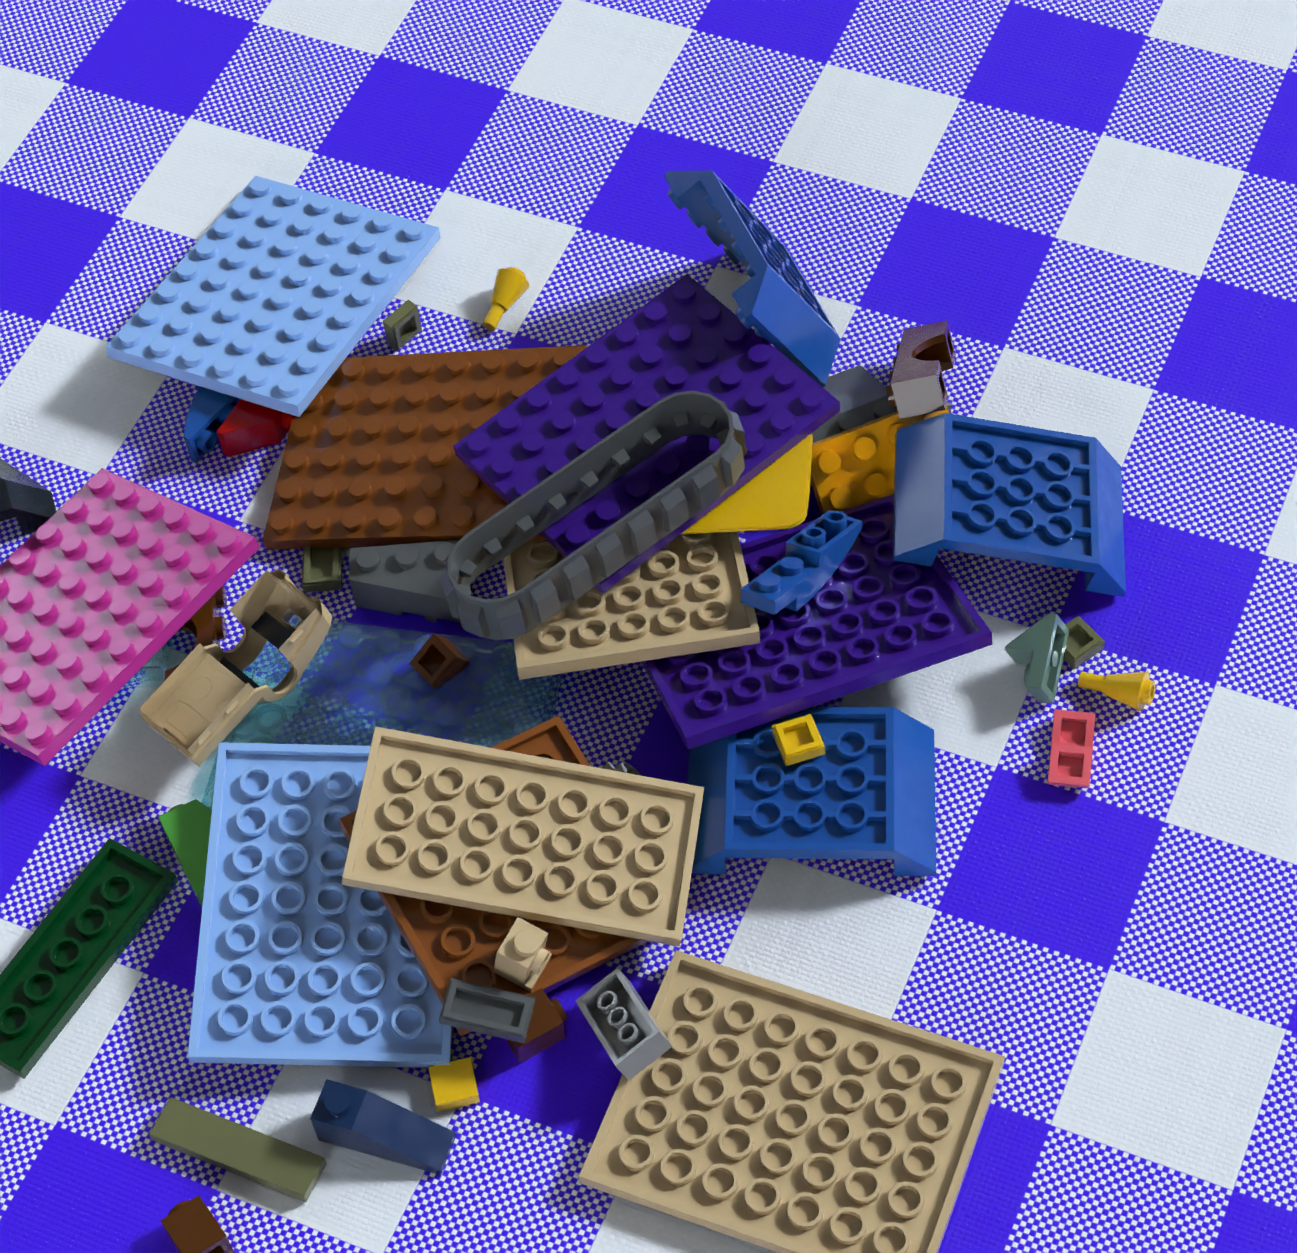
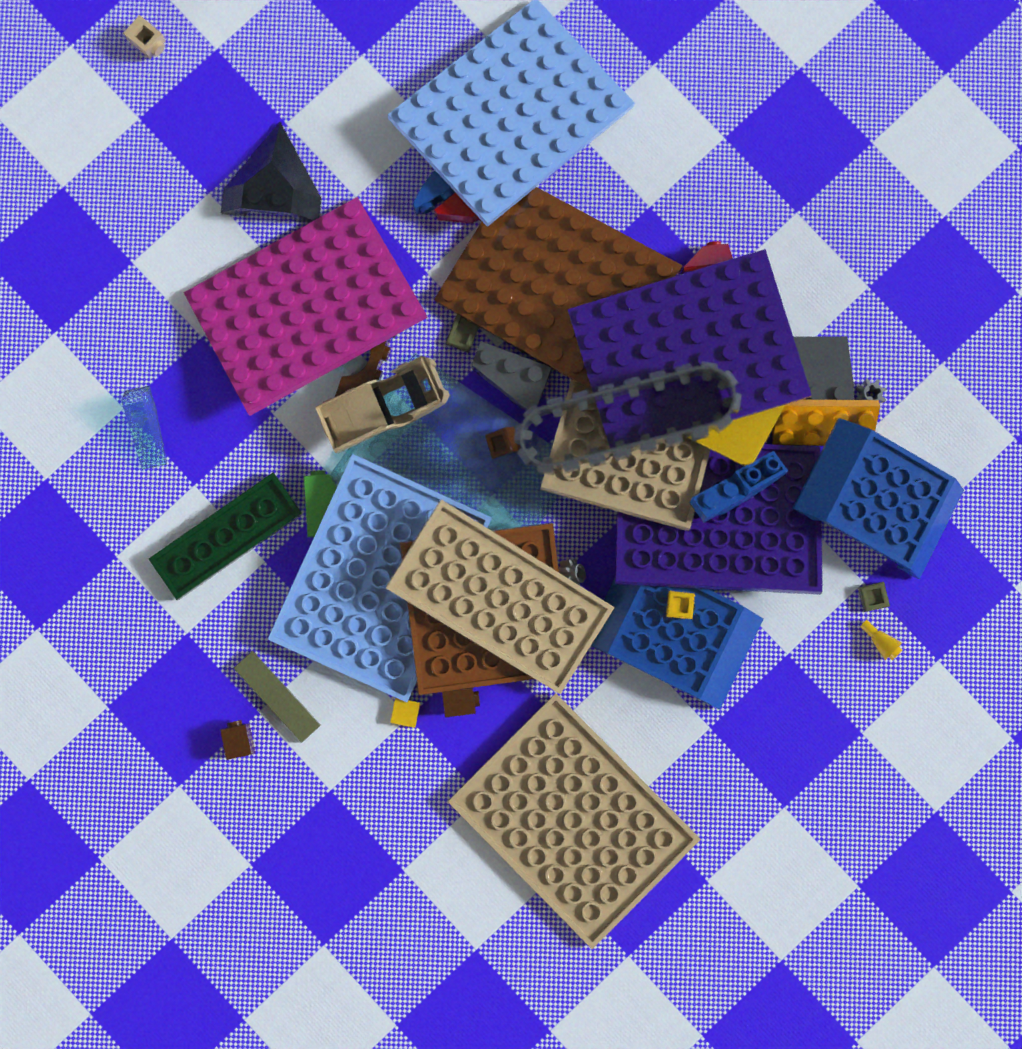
camera: 20 degrees right, 30 degrees up
dark blue slope [310,1079,456,1175] -> none
olive tile [383,300,422,351] -> none
dark grey tile [439,978,535,1043] -> none
yellow cone [482,267,530,331] -> none
tan brick [493,917,552,992] -> none
light grey piece [575,968,672,1080] -> none
blue slope [664,170,841,387] -> none
arch [886,320,956,419] -> none
sand green slope [1005,613,1069,704] -> none
coral slope [1048,709,1096,789] -> none

